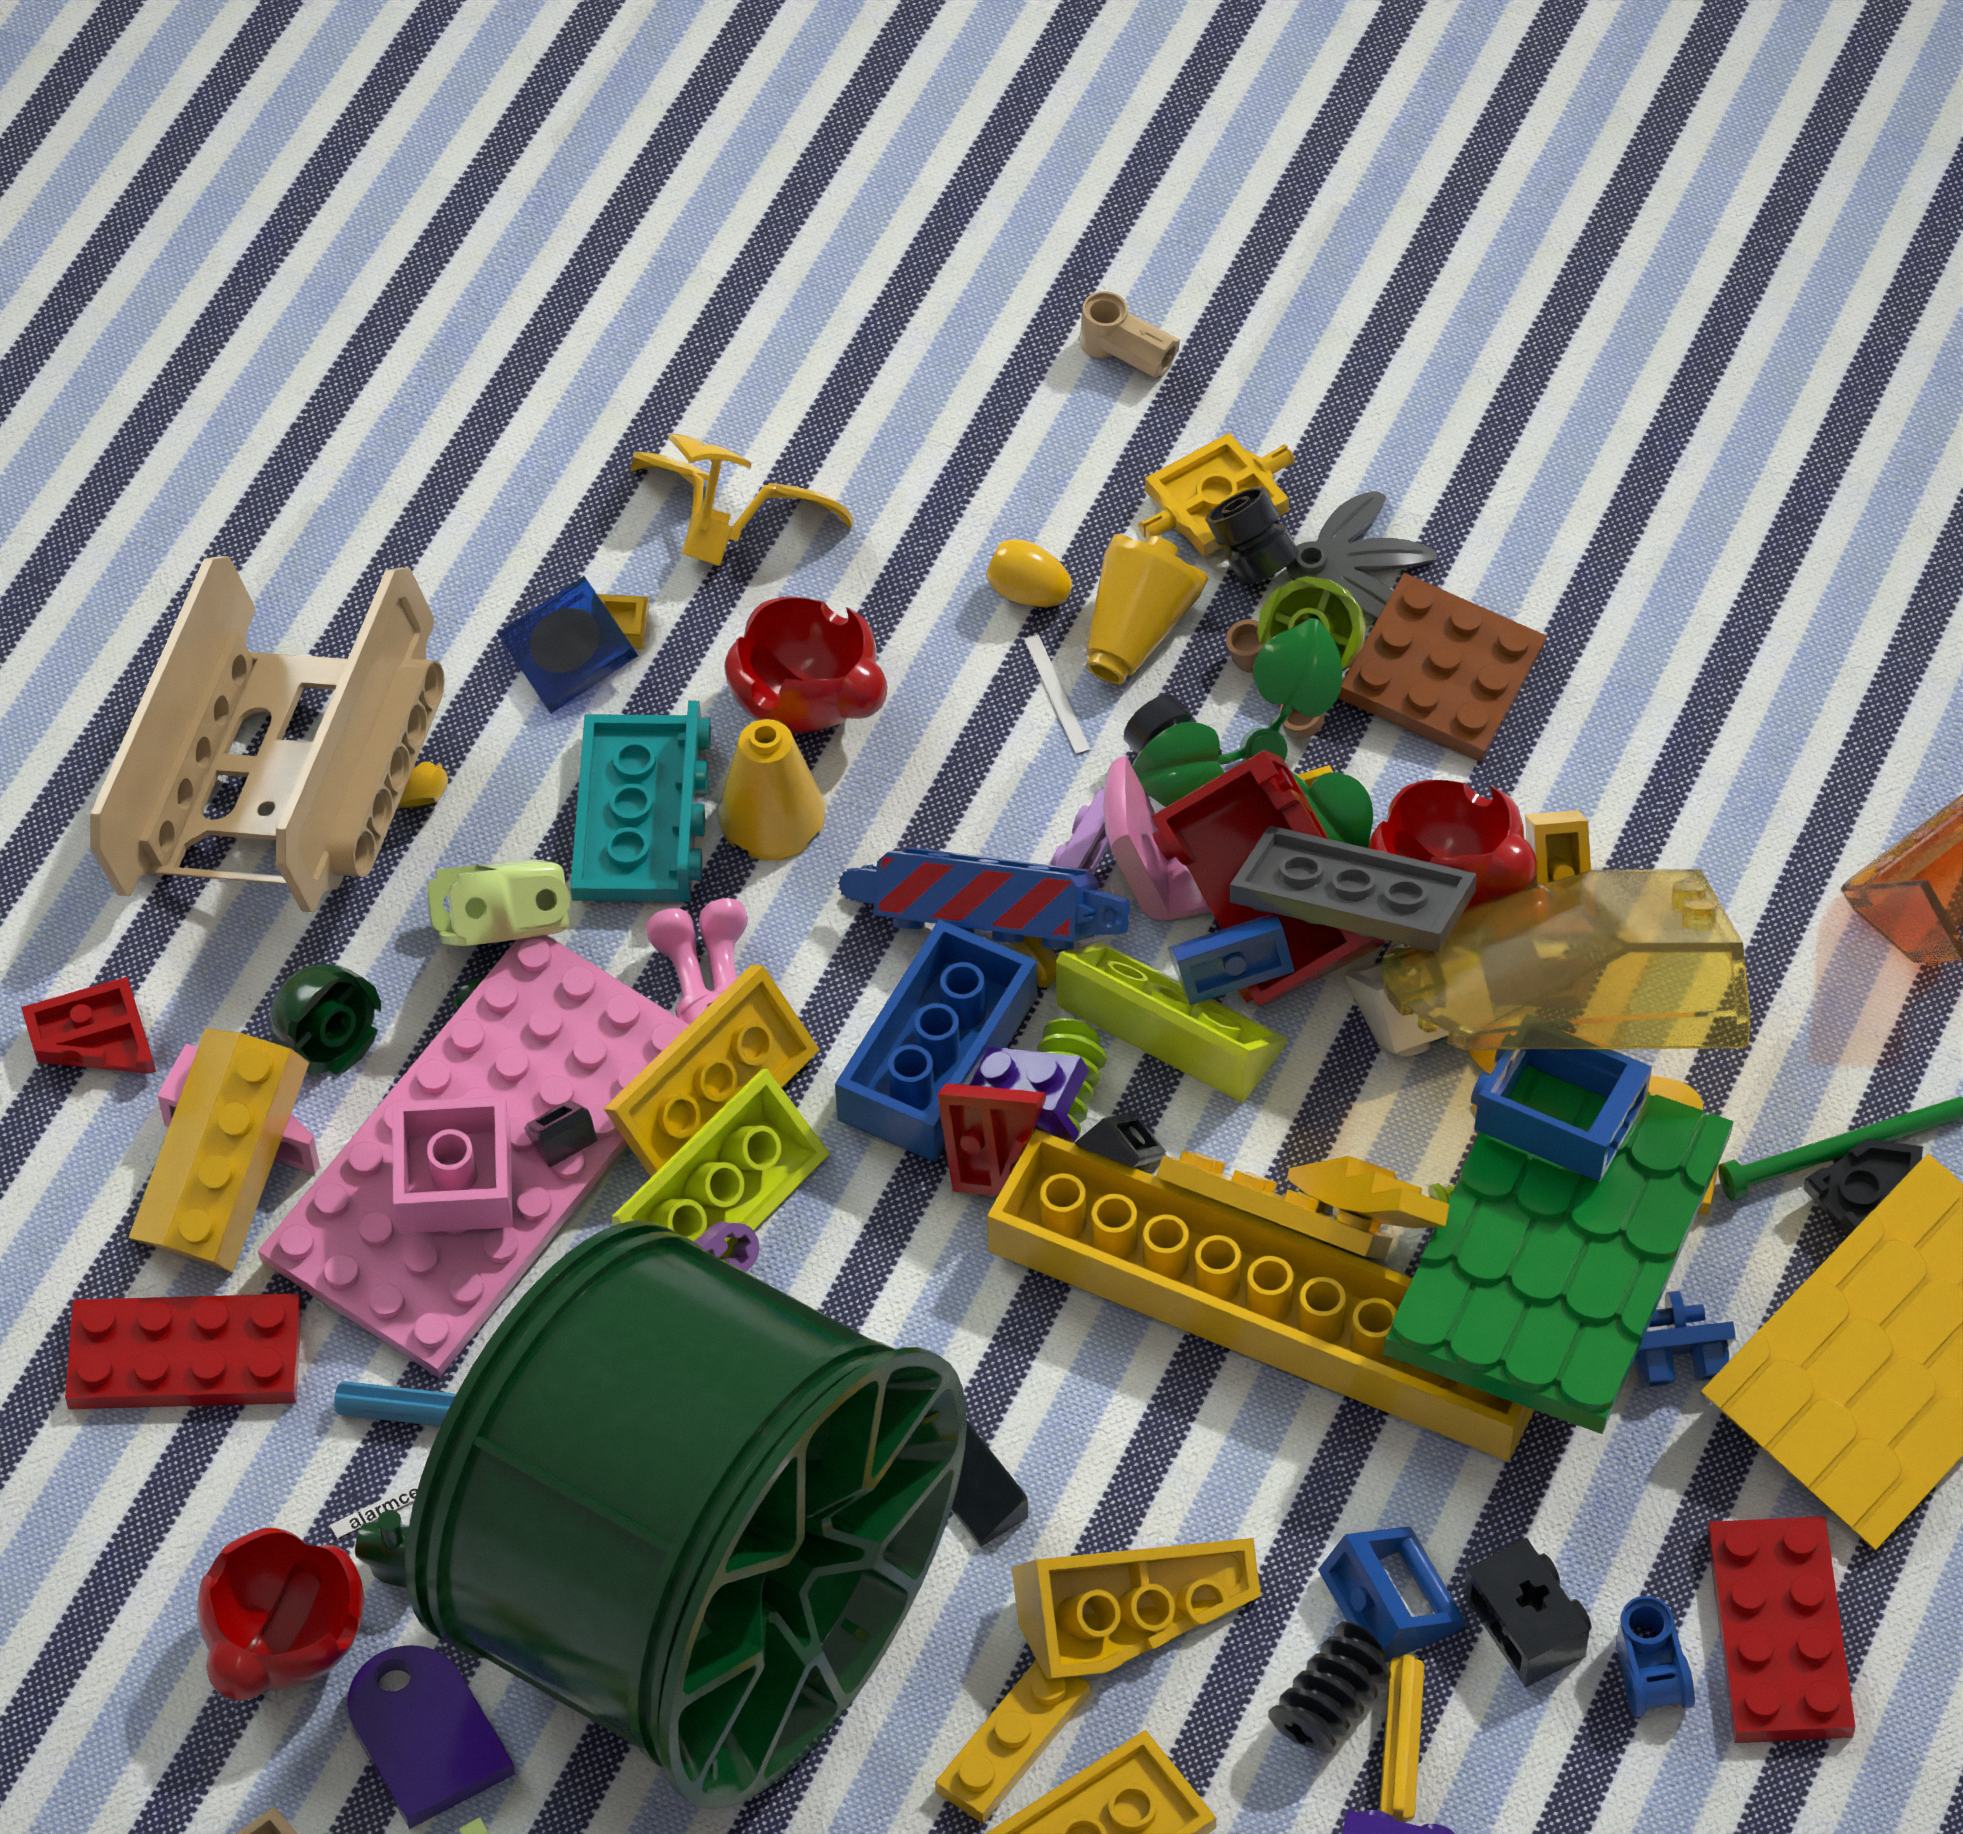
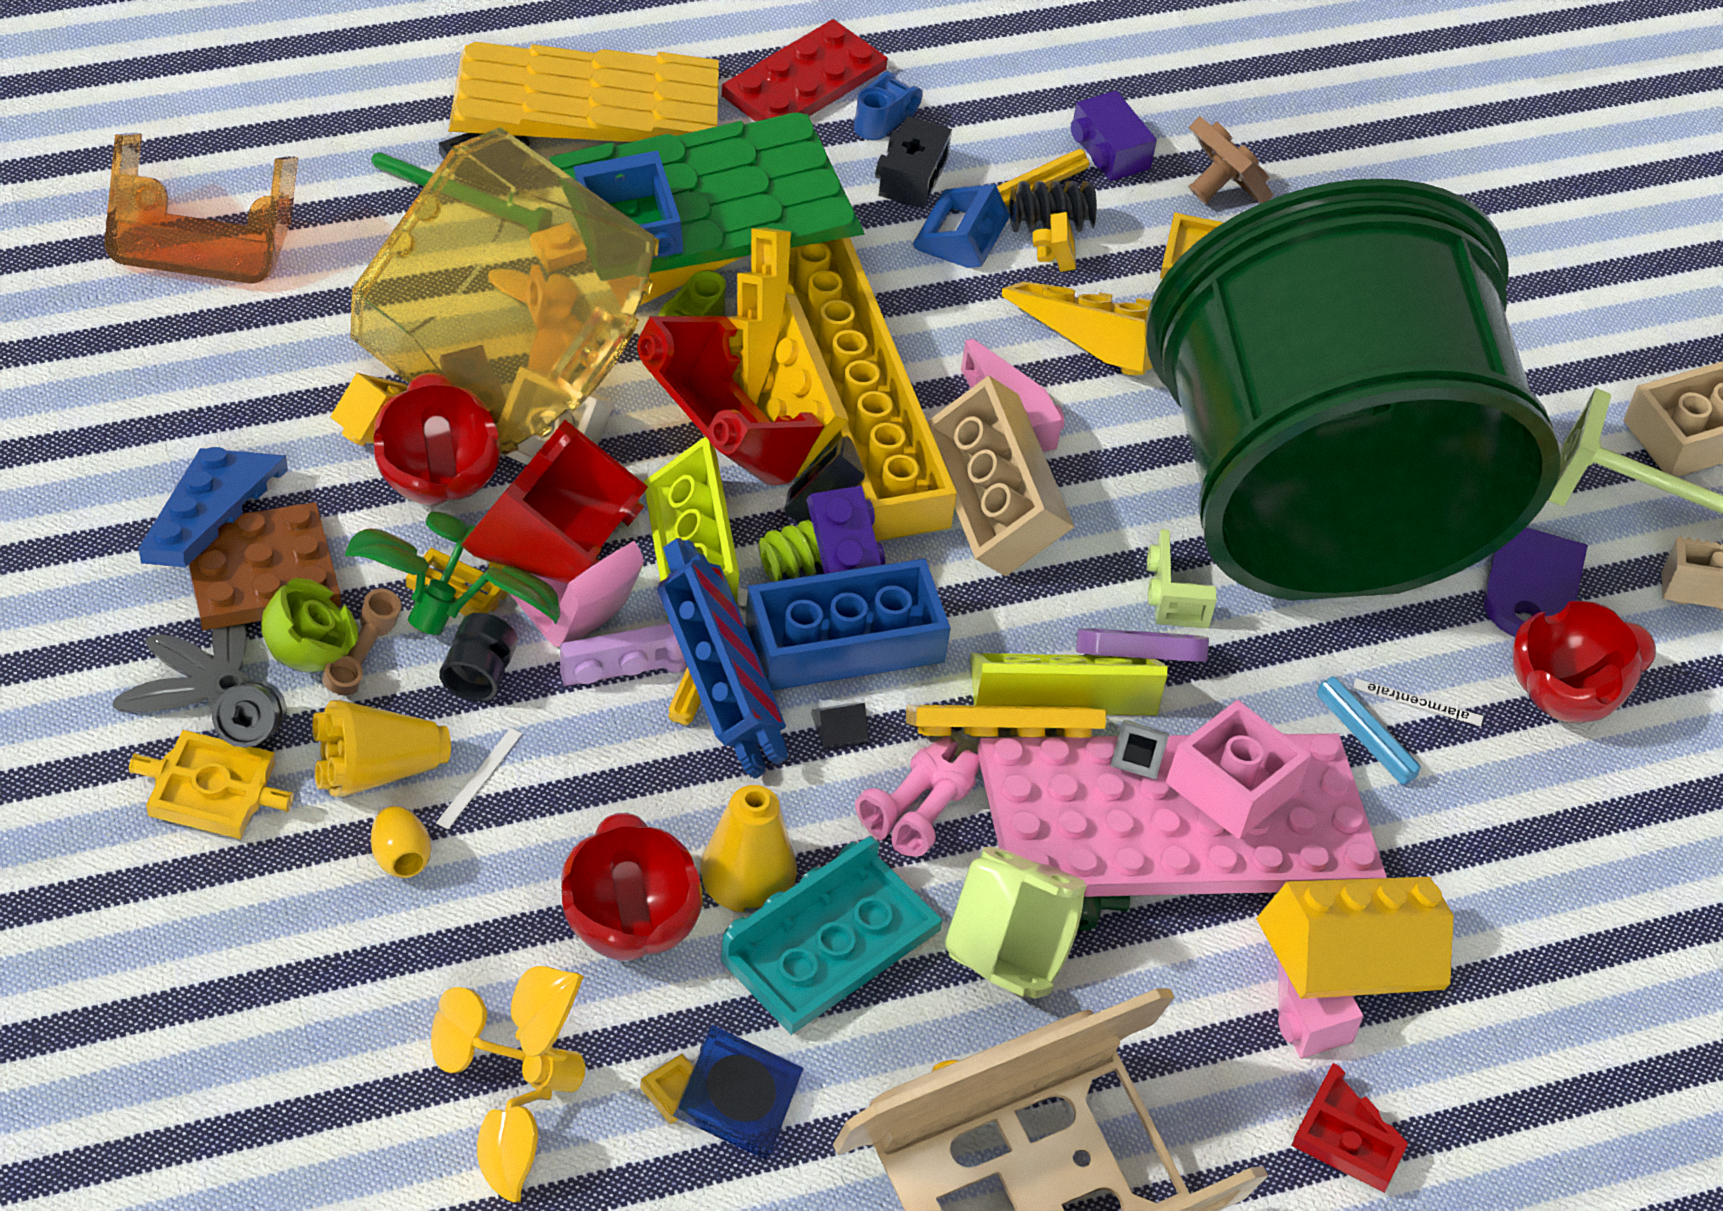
camera: 140 degrees left, 5 degrees down
red plate [65,1293,302,1409] -> none
dark green cylinder [270,963,381,1077] -> none
dark green piece [355,1510,409,1588] -> none
red wing [937,1083,1046,1196] -> none
black slope [951,1419,1028,1547] -> none
tan piece [1079,291,1180,378] -> none
blue tile [1168,913,1295,1005] -> none
dark grey plate [1230,825,1476,952] -> none
none -> blue wing [138,447,288,568]
none -> red windscreen [637,316,824,486]
none -> black slope [811,702,869,750]
none -> tan brick [927,375,1075,576]
none -> bright pink slope [961,339,1064,452]
none -> yellow tile [1032,212,1076,272]

